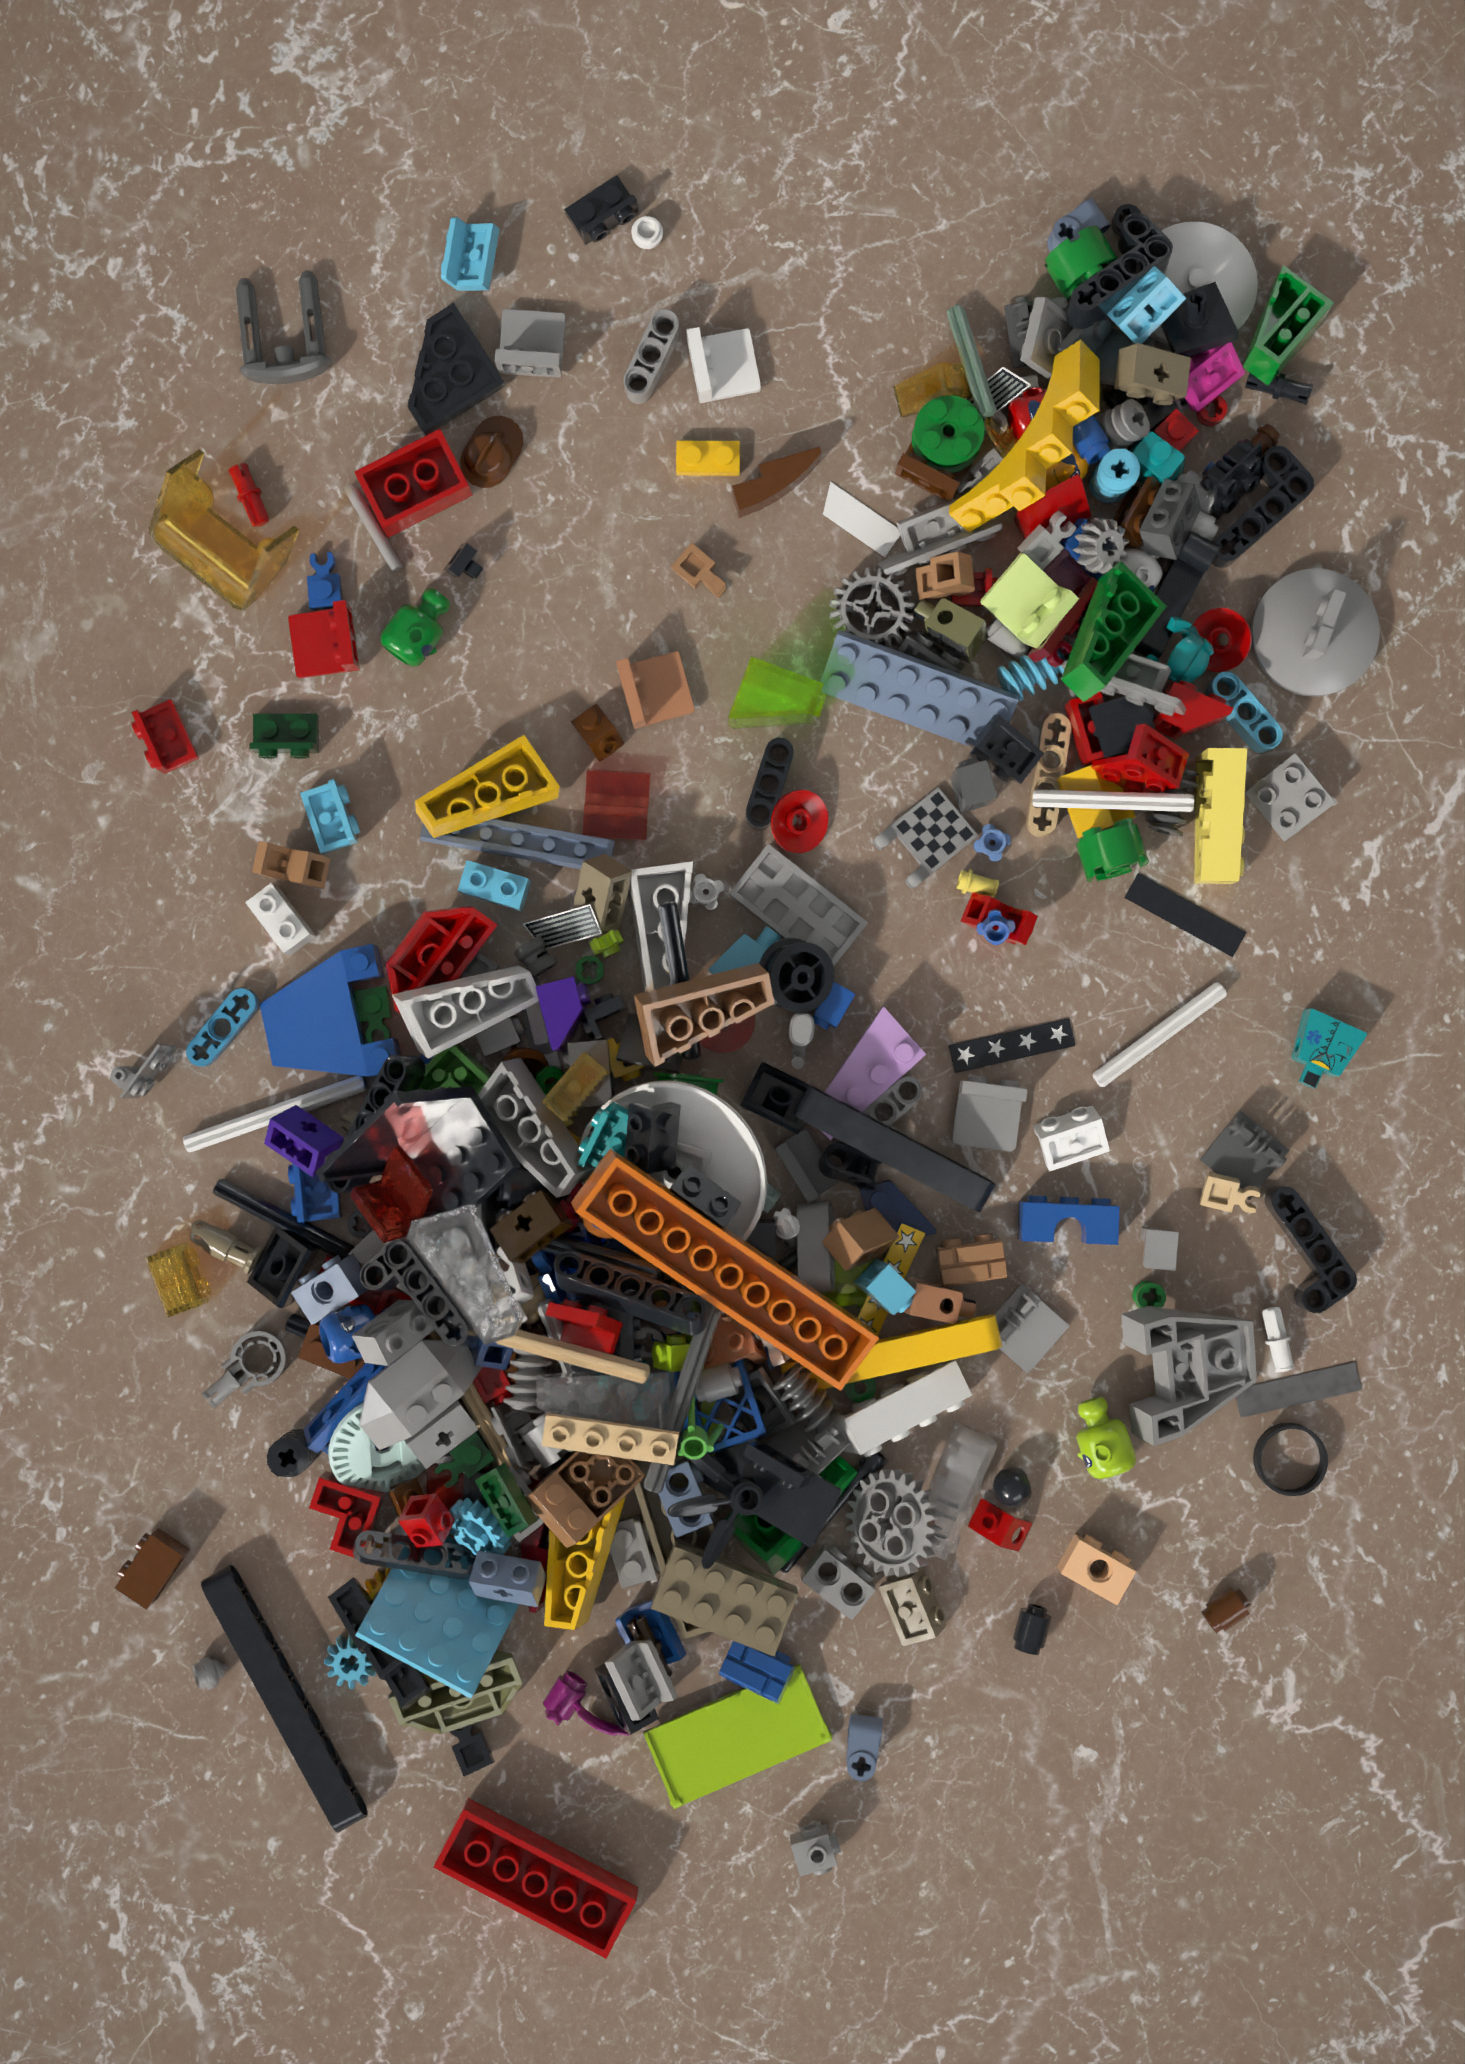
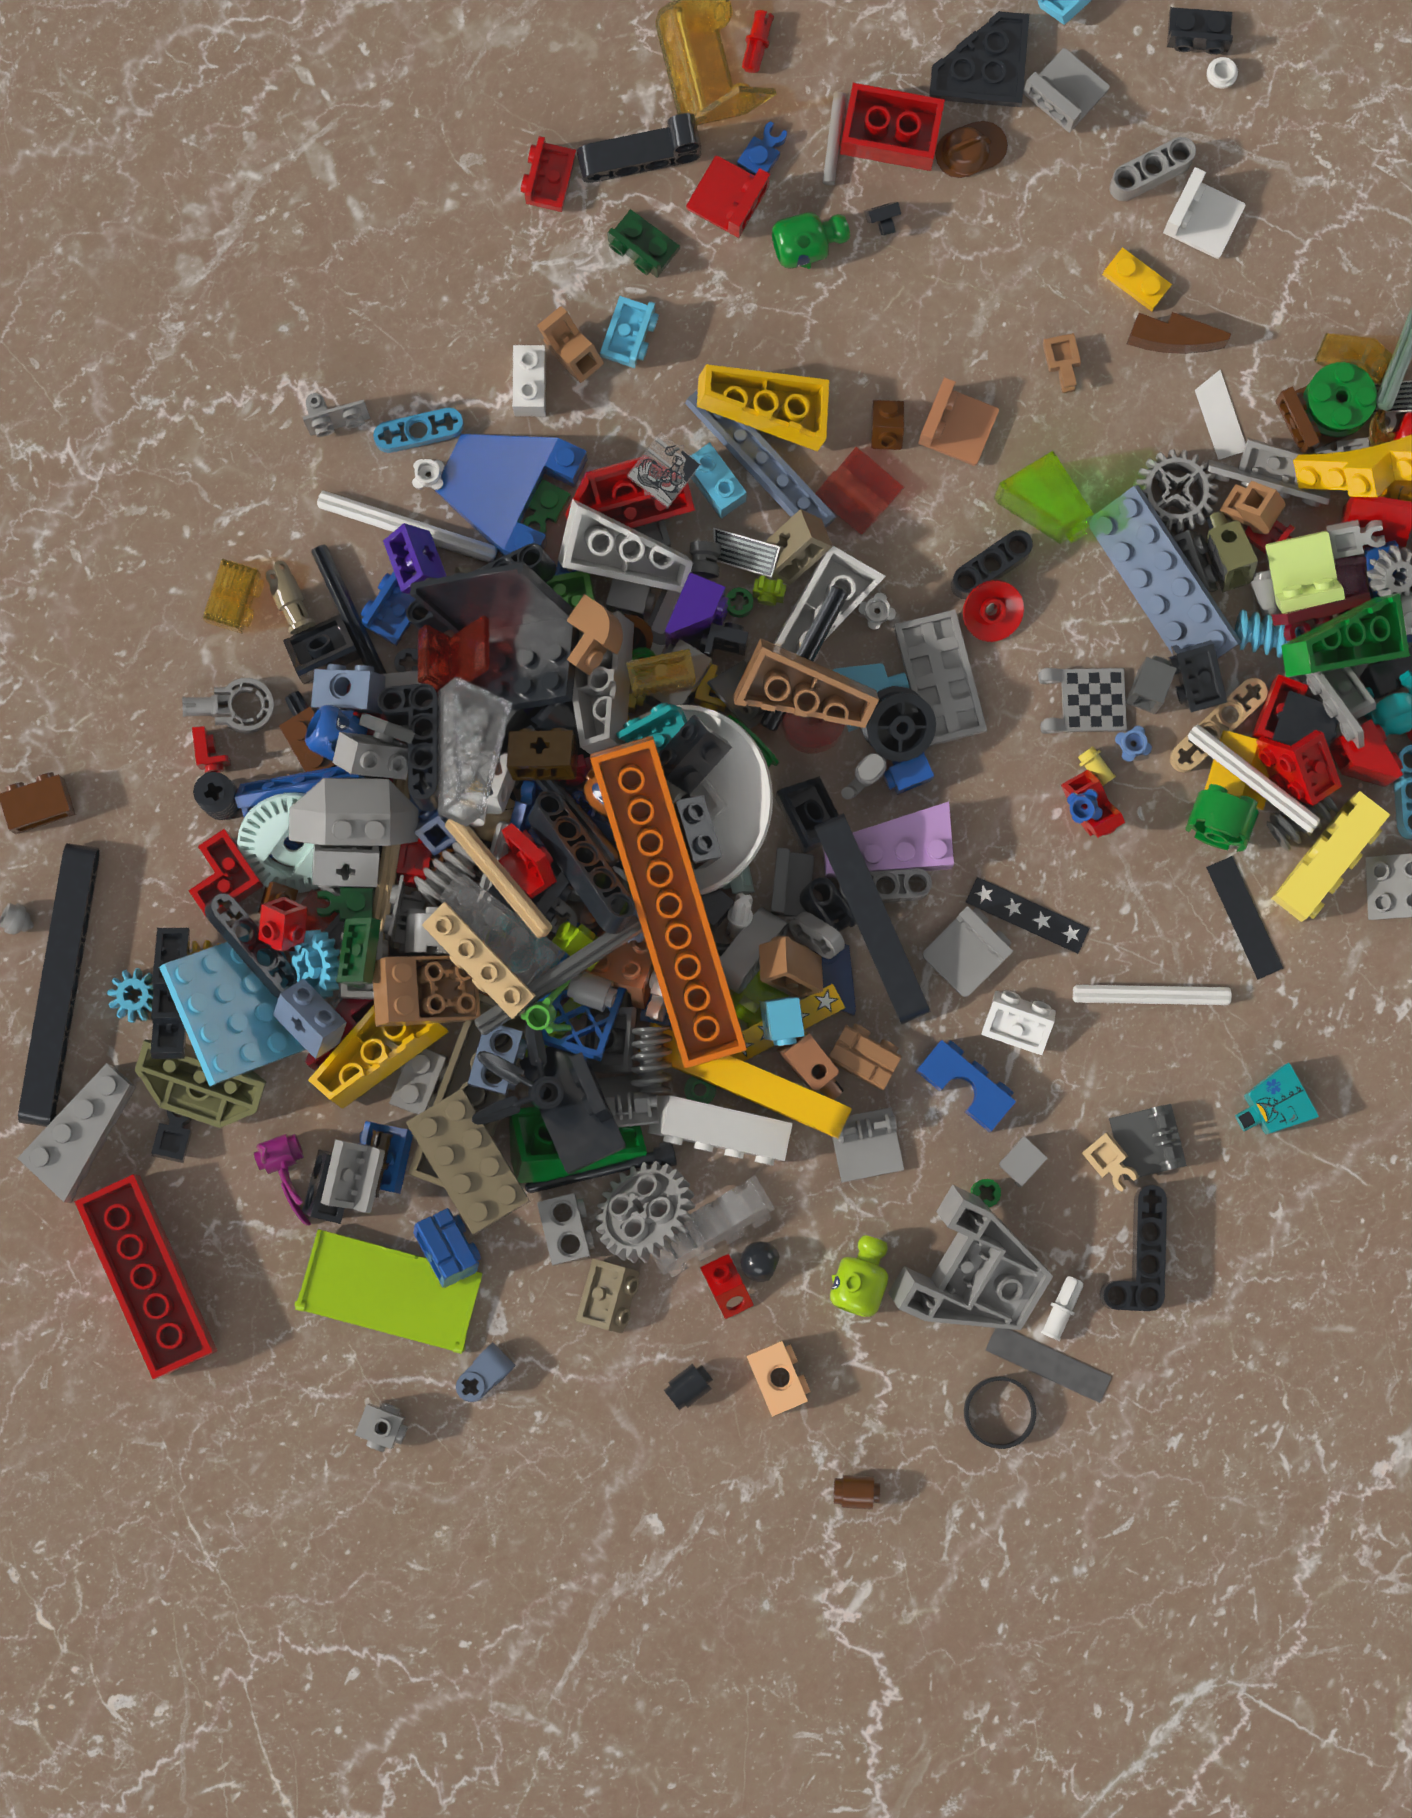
camera: 35 degrees right, 5 degrees down
none -> light grey wedge [17,1063,136,1203]
none -> red bracket [192,726,231,773]
none -> dark grey plate [359,713,415,744]
none -> white plate [412,459,445,490]
none -> medium nougat brick [567,594,623,676]
none -> black beam [577,113,701,183]
none -> piece [627,432,702,509]
none -> light grey beam [789,912,845,959]

